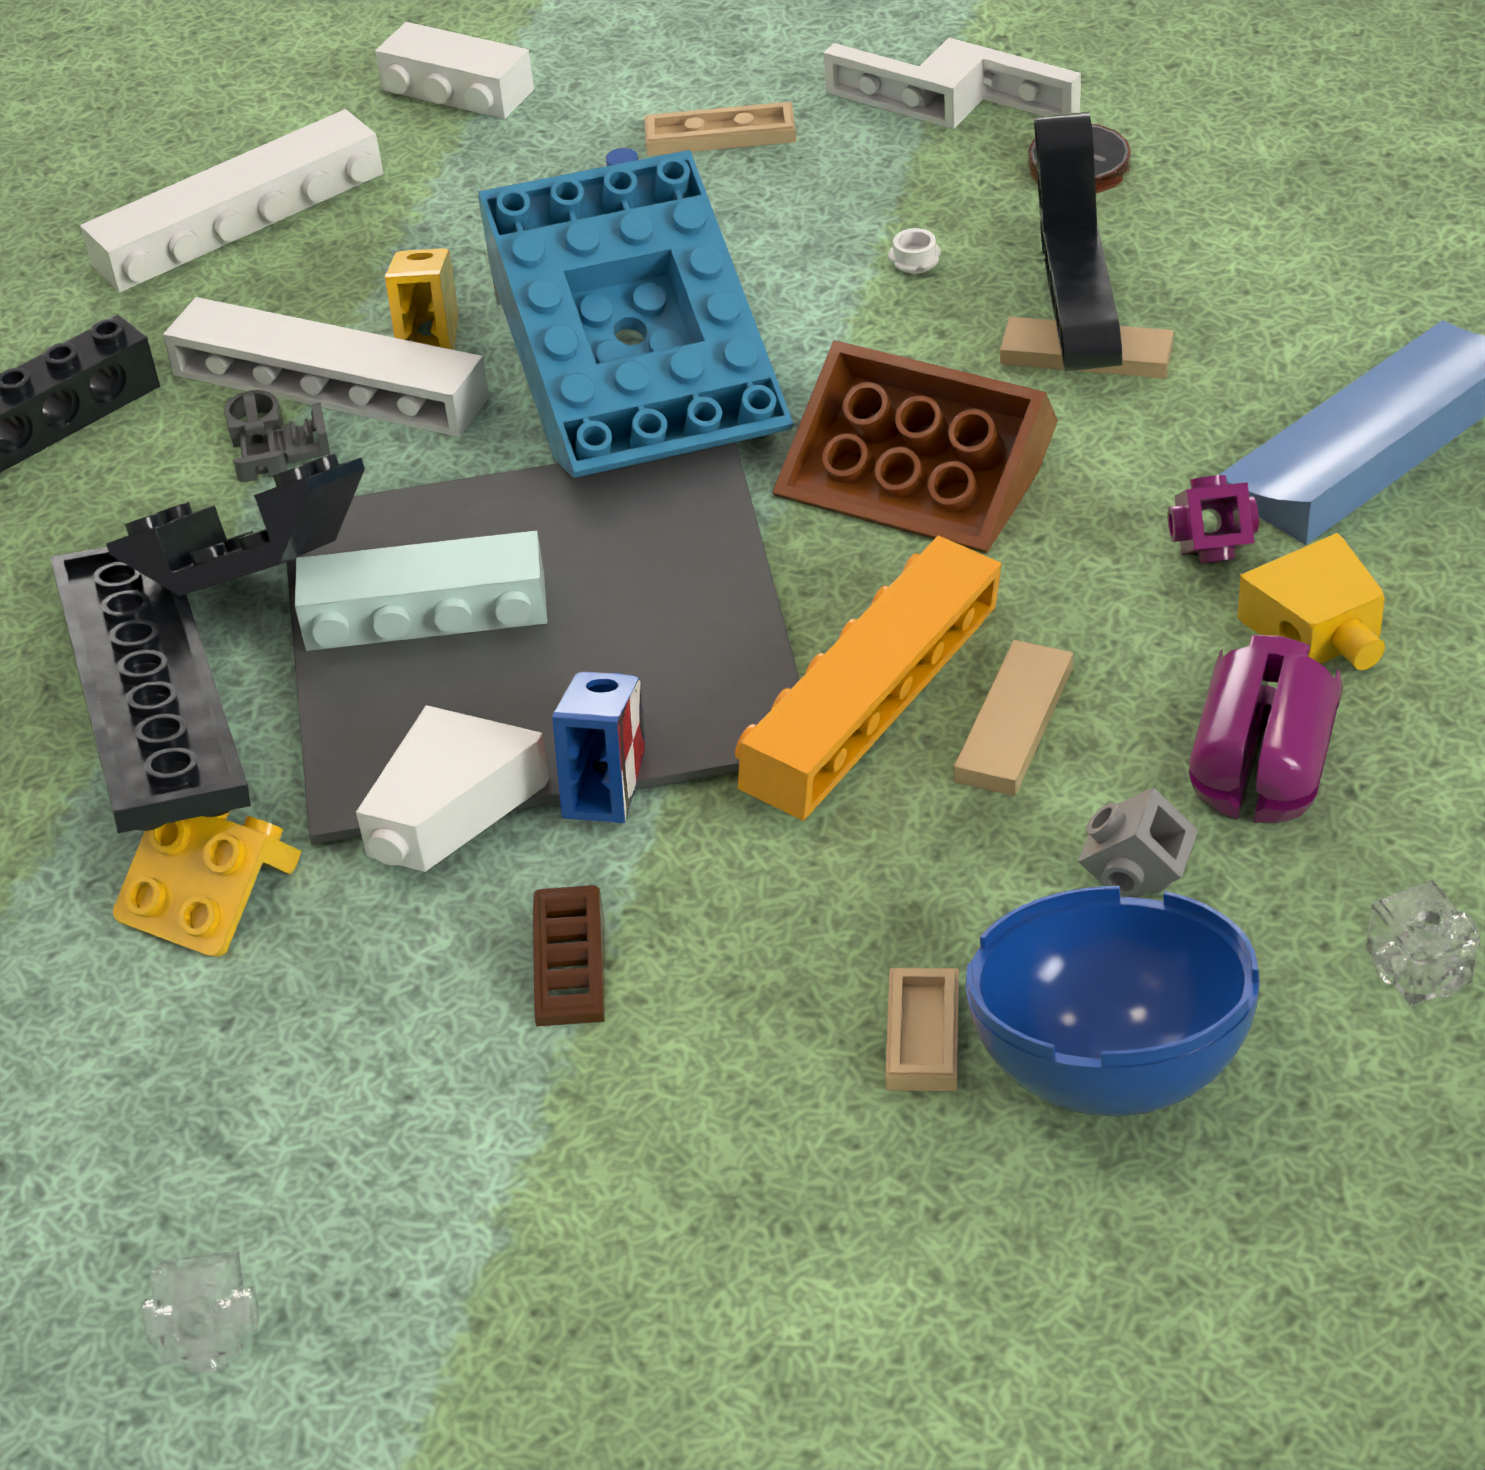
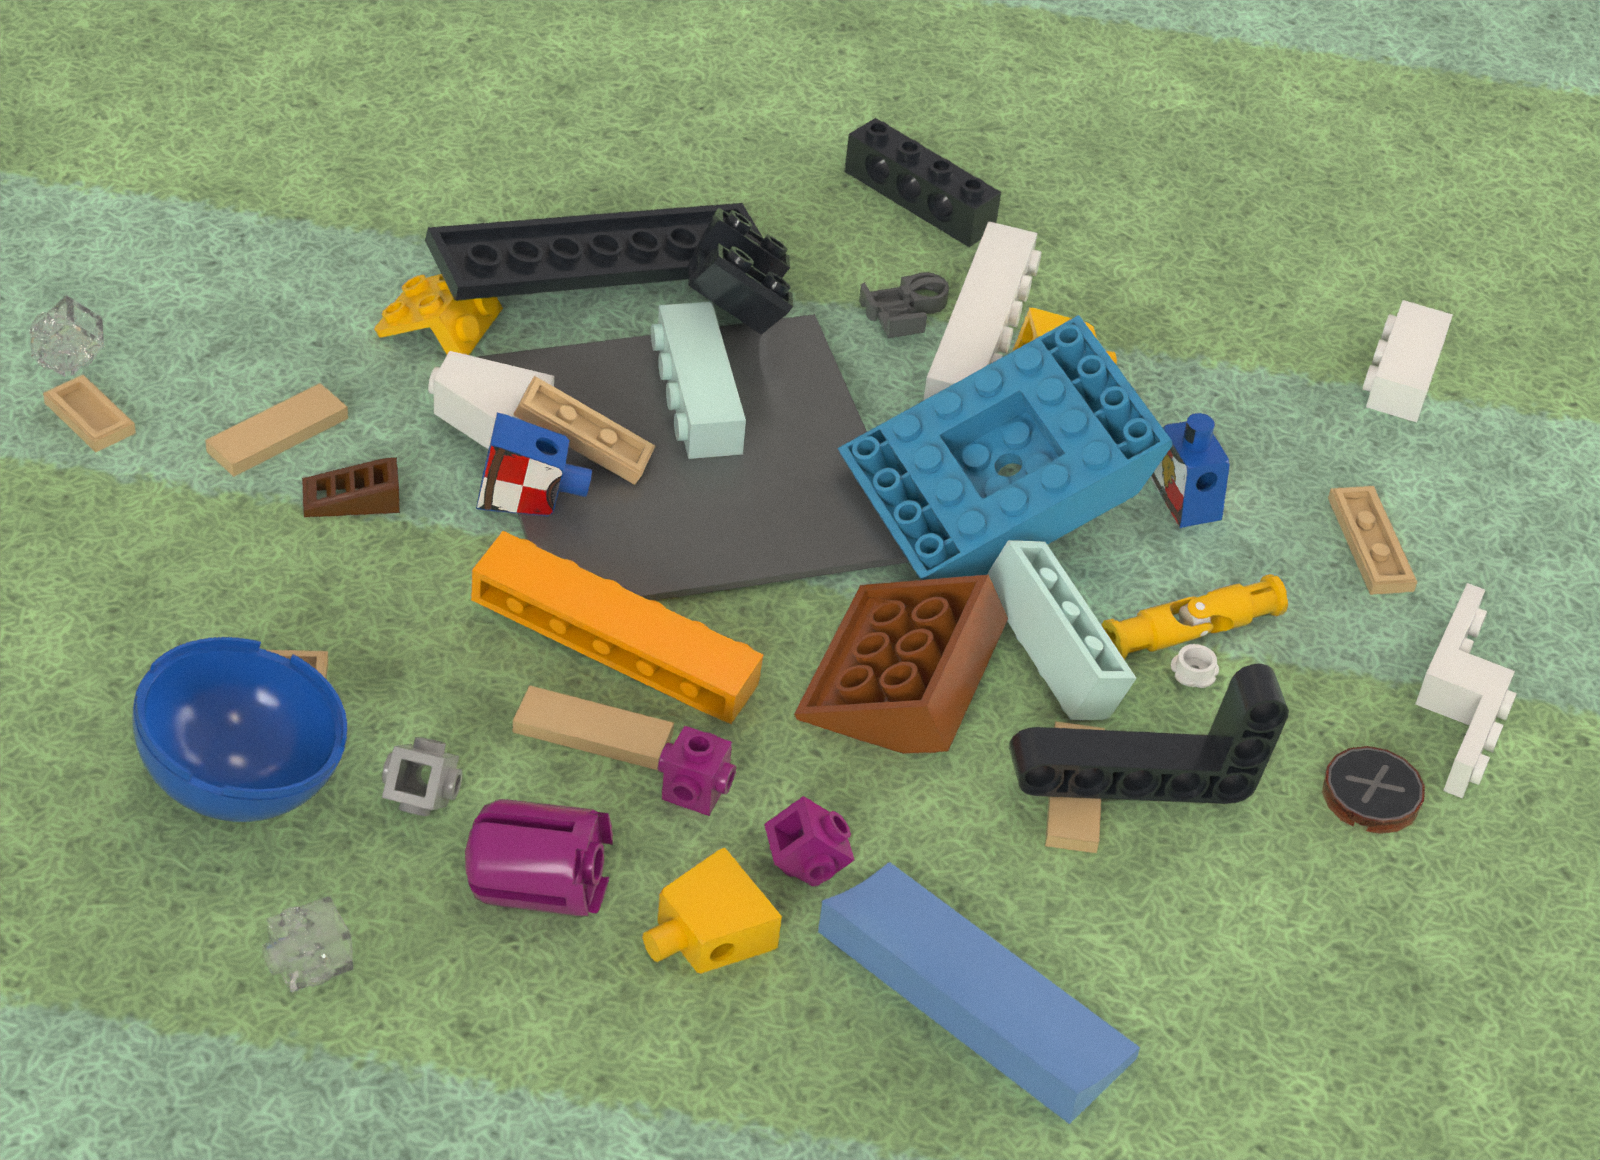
camera: 75 degrees right, 0 degrees up
white brick [80,109,384,293] -> none
none -> tan tile [43,375,136,452]
none -> tan tile [205,383,348,477]
none -> tan tile [513,376,655,485]
none -> magenta brick [658,725,737,816]
none -> light aqua brick [987,540,1137,720]
none -> yellow piece [1101,574,1288,660]

